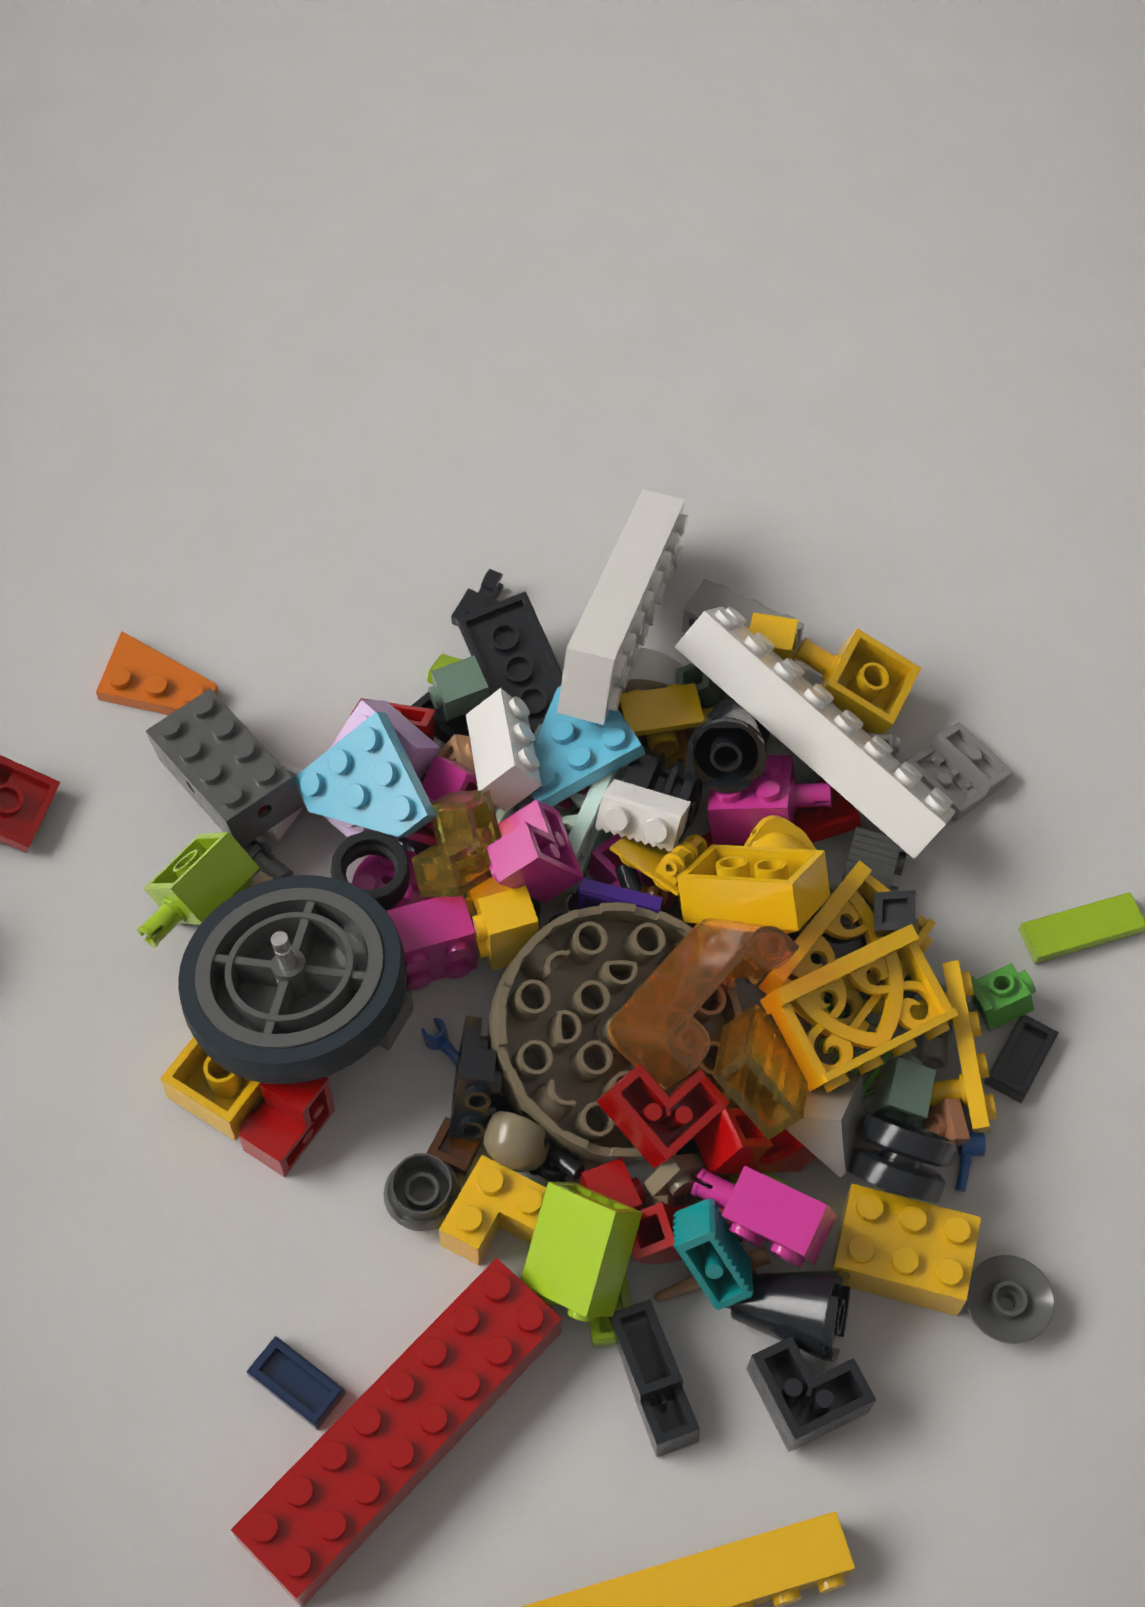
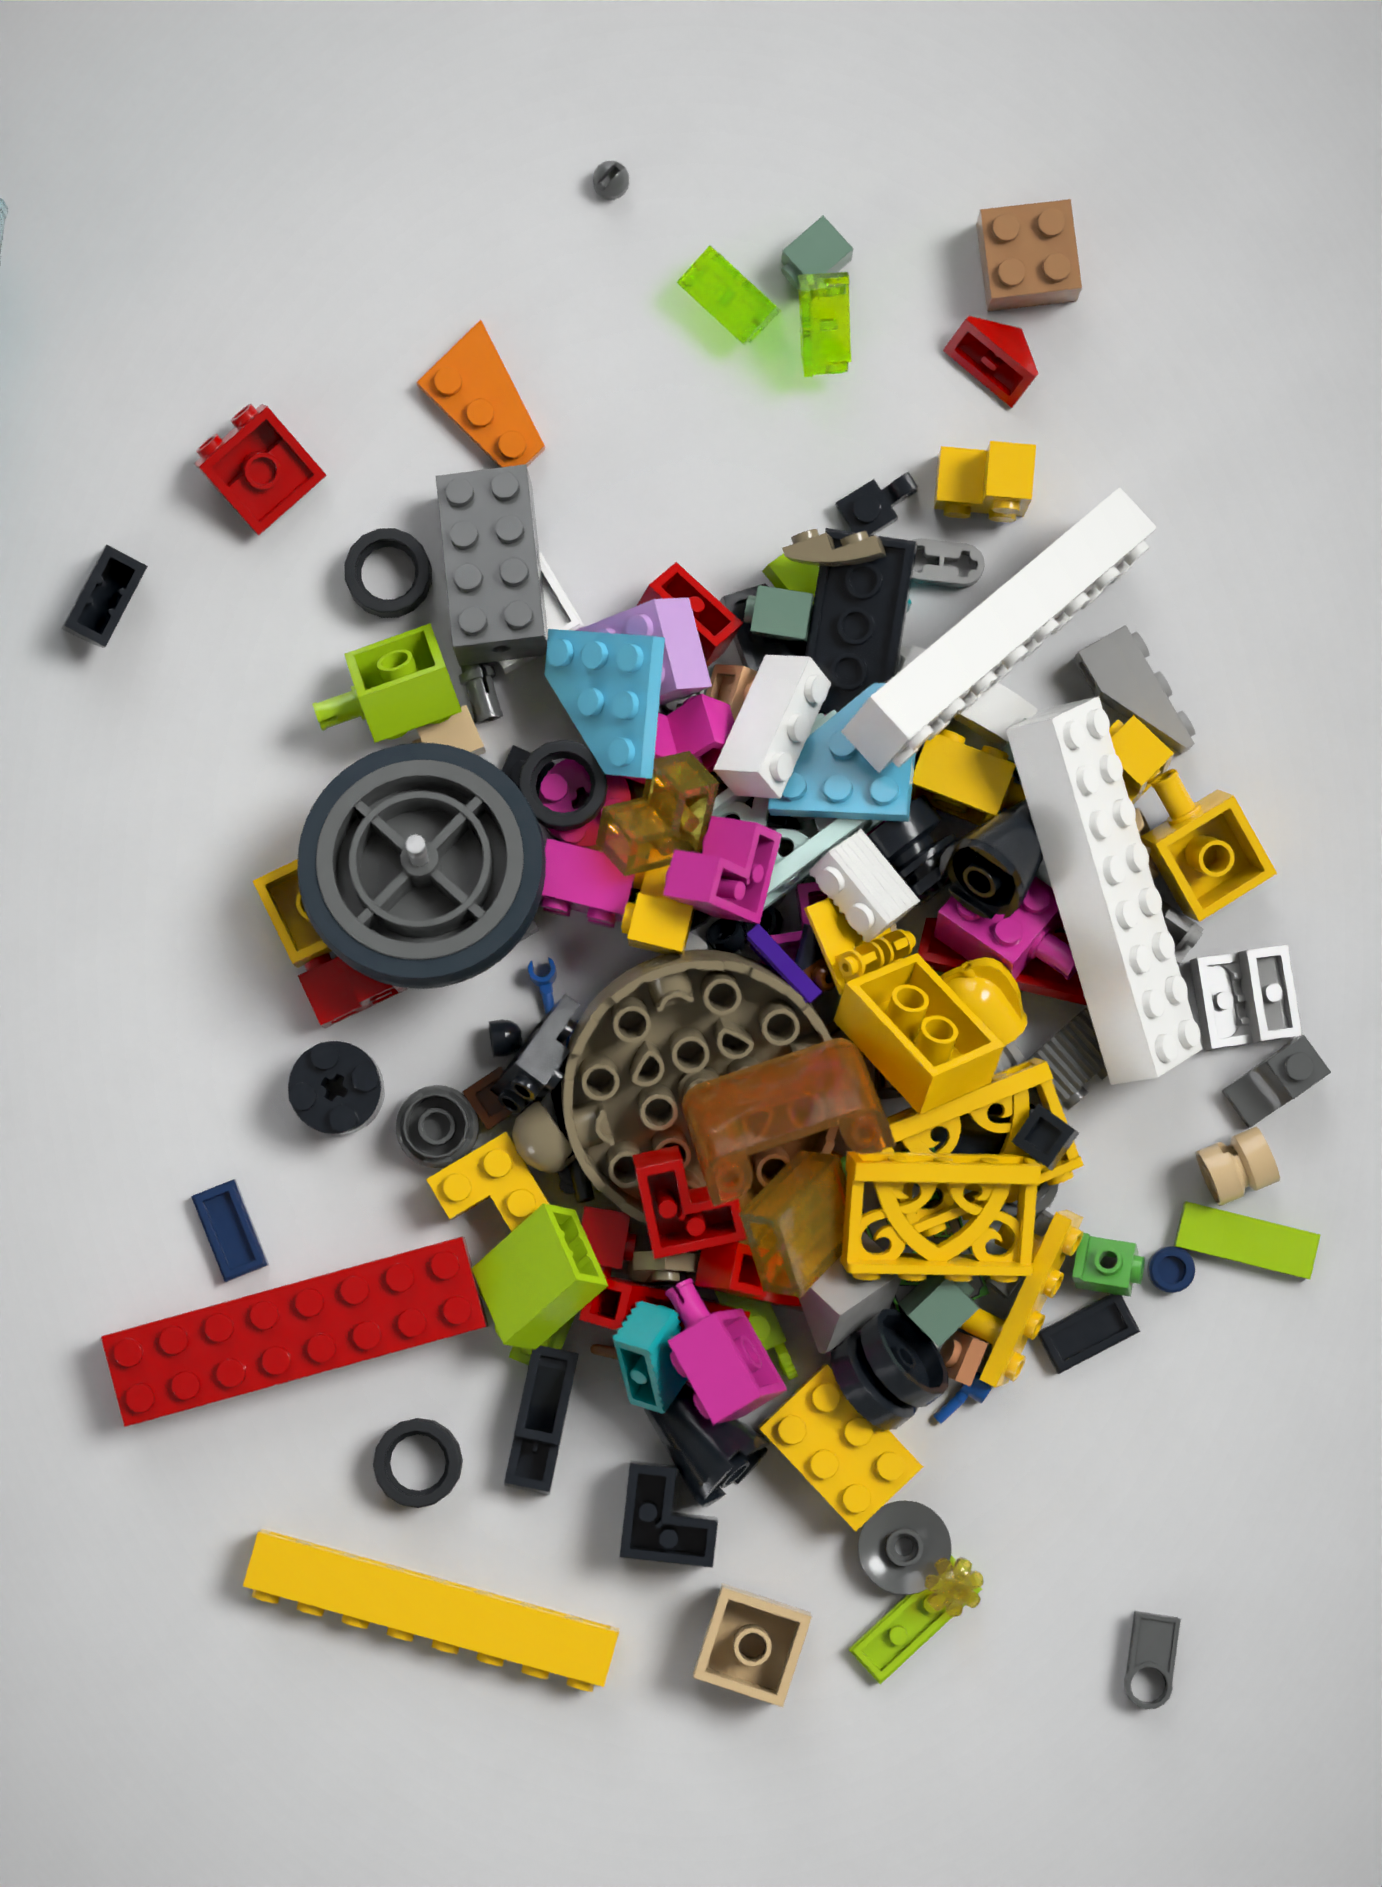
camera: 30 degrees right, 25 degrees up
none -> black brick [288,1041,385,1136]
none -> black tyre [344,528,432,618]
none -> black tyre [373,1418,463,1508]
none -> black hinge [488,1019,522,1058]
none -> dark grey hinge [593,161,629,200]
none -> clear neon green hinge [676,245,781,345]
none -> tan brick [693,1583,812,1707]
none -> sand green brick [781,215,853,295]
none -> dark tan slope [782,529,887,566]
none -> clear neon green hinge [798,272,851,377]
none -> lime tile [848,1555,982,1685]
none -> light grey beam [911,539,985,588]
none -> clear yellow plant [925,1557,983,1617]
none -> yellow brick [933,441,1036,522]
none -> red slope [943,316,1039,408]
none -> medium nougat brick [976,199,1082,312]
none -> dark blue tile [1147,1246,1195,1293]
none -> tan wheel [1196,1126,1280,1206]
none -> dark grey arch [1222,1035,1331,1128]

